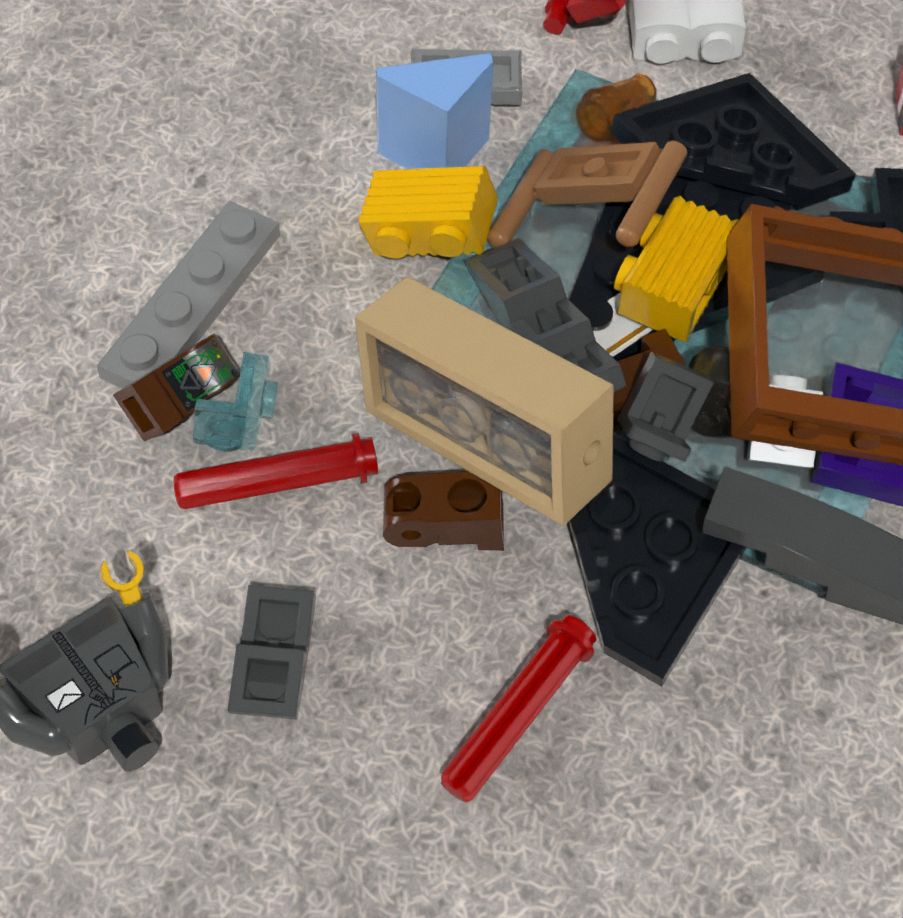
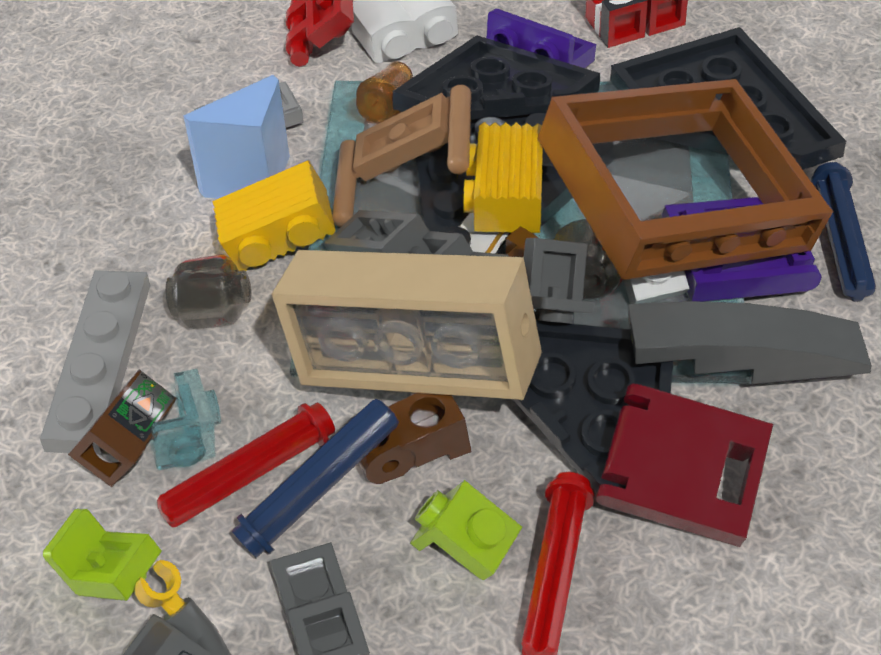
camera: 20 degrees left, 10 degrees down
none -> lime bracket [43,508,162,601]
none -> clear smoke head [165,254,252,330]
none -> dark blue axle [232,399,399,558]
none -> lime bracket [410,480,522,580]
none -> dark purple bracket [486,8,597,68]
none -> dark red container [596,384,774,547]

